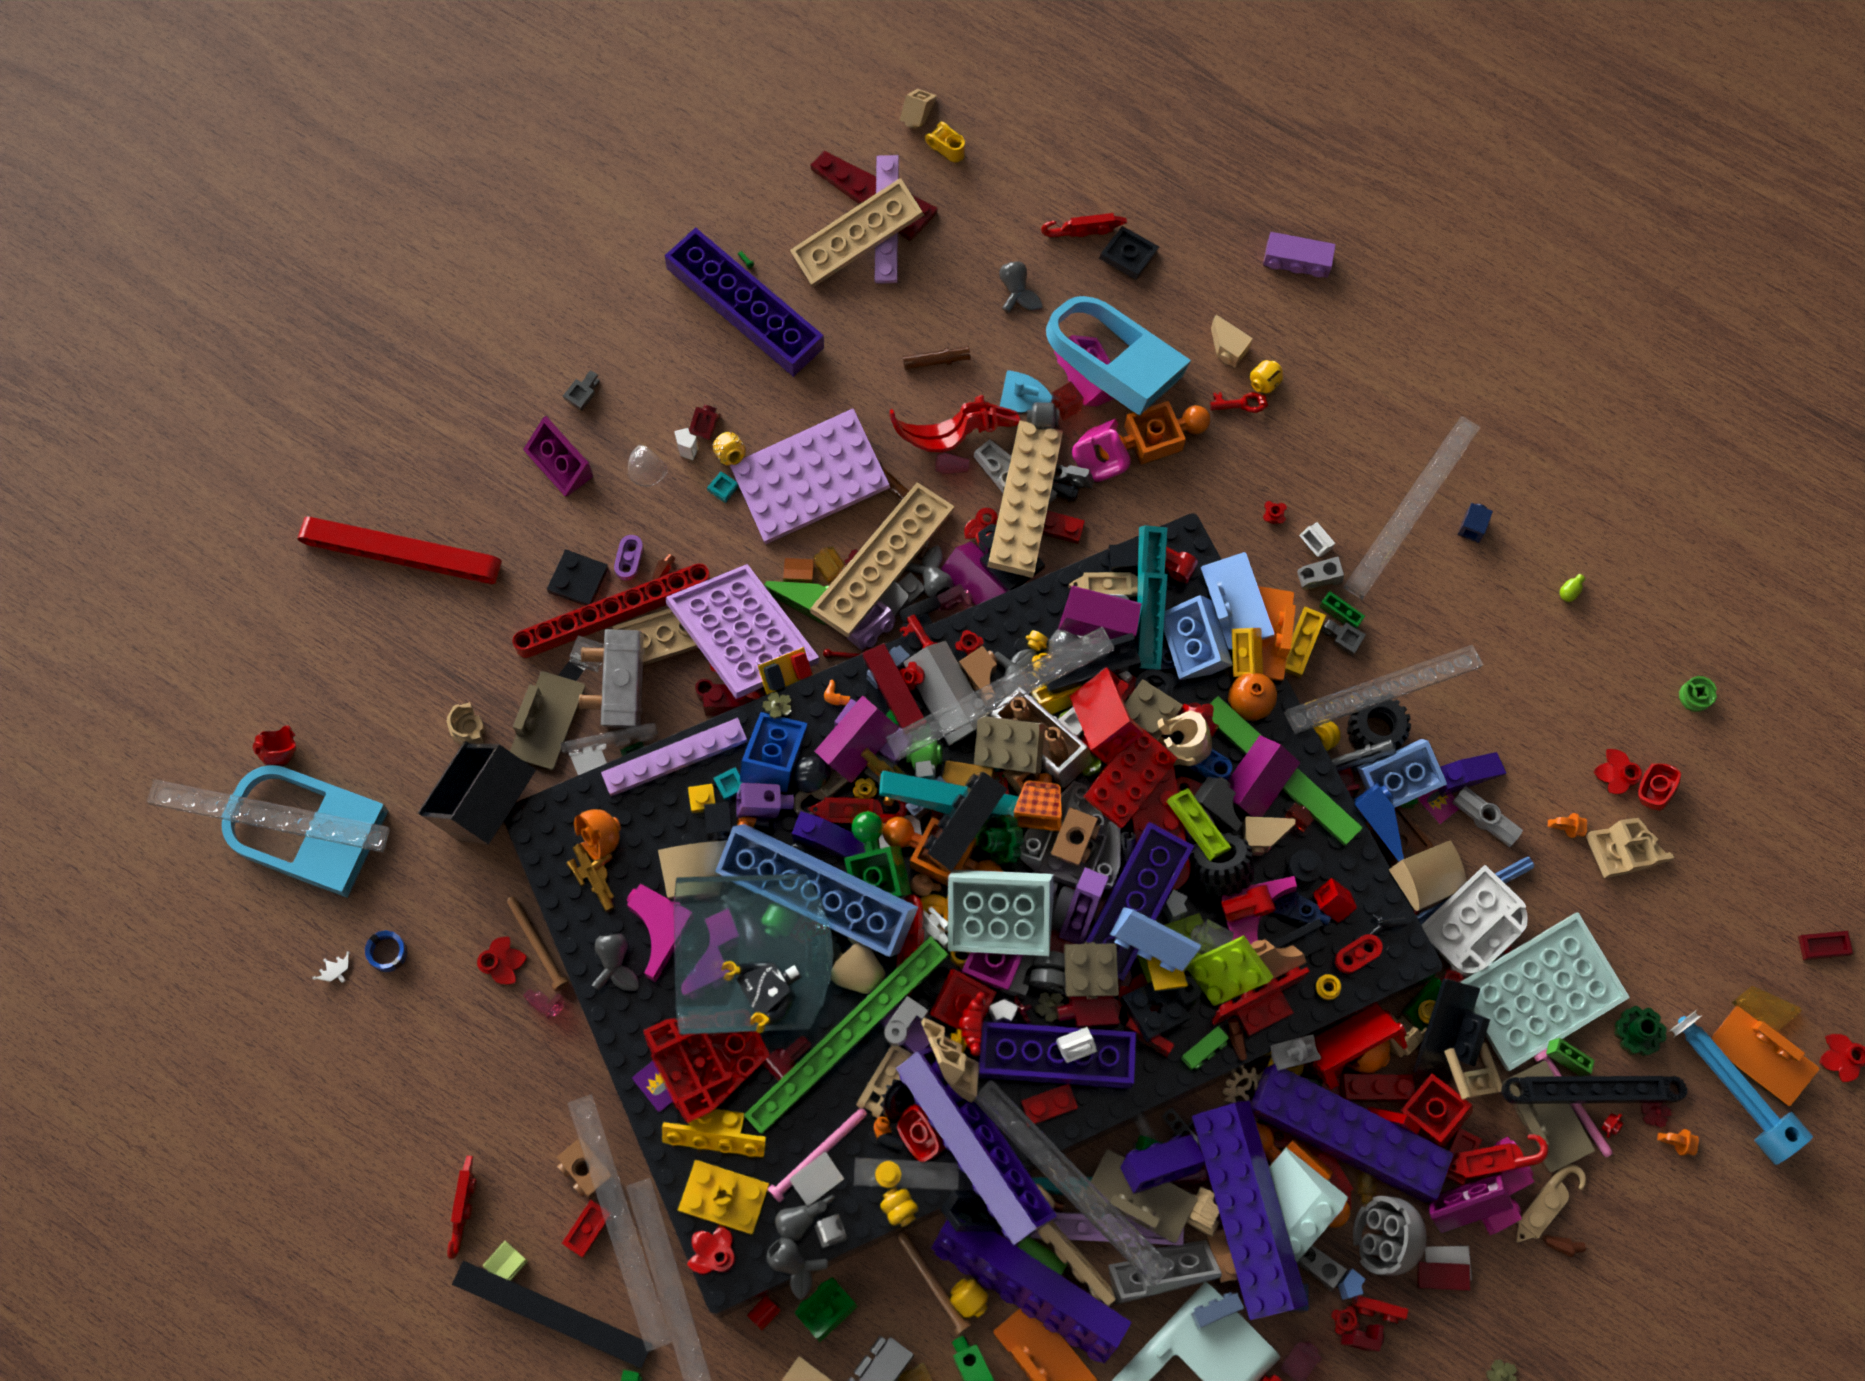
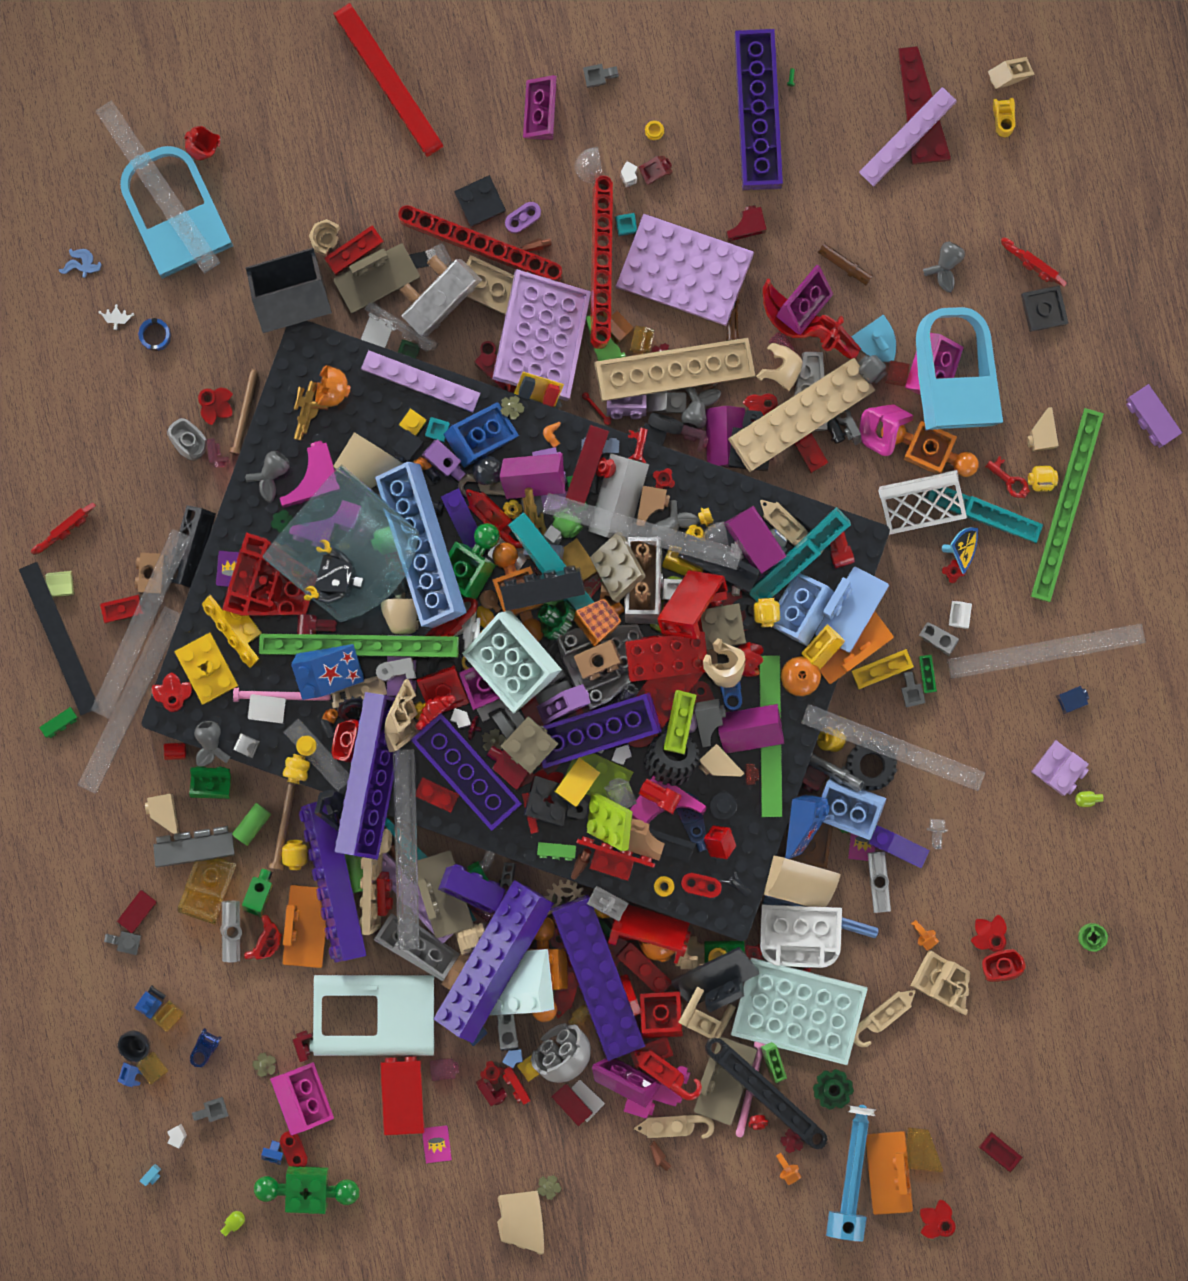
camera: 45 degrees right, 15 degrees up
yellow head [713,432,746,466] -> none
dark grey piece [775,1195,835,1242] -> none
tan plate [790,178,924,288] -> none
white piece [1056,1027,1097,1063] -> none
light blue slope [1110,907,1201,972] -> none
sand blue piece [1191,1292,1244,1329] -> none
none -> medium blue piece [59,249,102,278]
none -> black fence [165,505,216,588]
none -> light grey piece [167,418,207,461]
none -> bright green pin [232,803,272,846]
none -> dark green plant [271,510,294,533]
none -> blue slope [291,644,365,700]
none -> red plate [324,225,384,275]
none -> red plate [377,871,393,916]
none -> yellow plate [517,1055,539,1082]
none -> red beam [590,175,613,349]
none -> yellow plate [645,121,664,140]
none -> dark red arch [726,205,767,242]
none -> yellow head [754,598,781,627]
none -> tan piece [756,343,803,391]
none -> magenta slope [776,265,833,334]
none -> tan plate [854,990,916,1047]
none -> white fence [878,470,967,535]
none -> teal slope [923,487,1043,543]
none -> clear piece [927,819,948,849]
none -> shield [942,527,978,574]
none -> bright green plate [1030,408,1104,602]
none -> lavender plate [1031,740,1089,796]

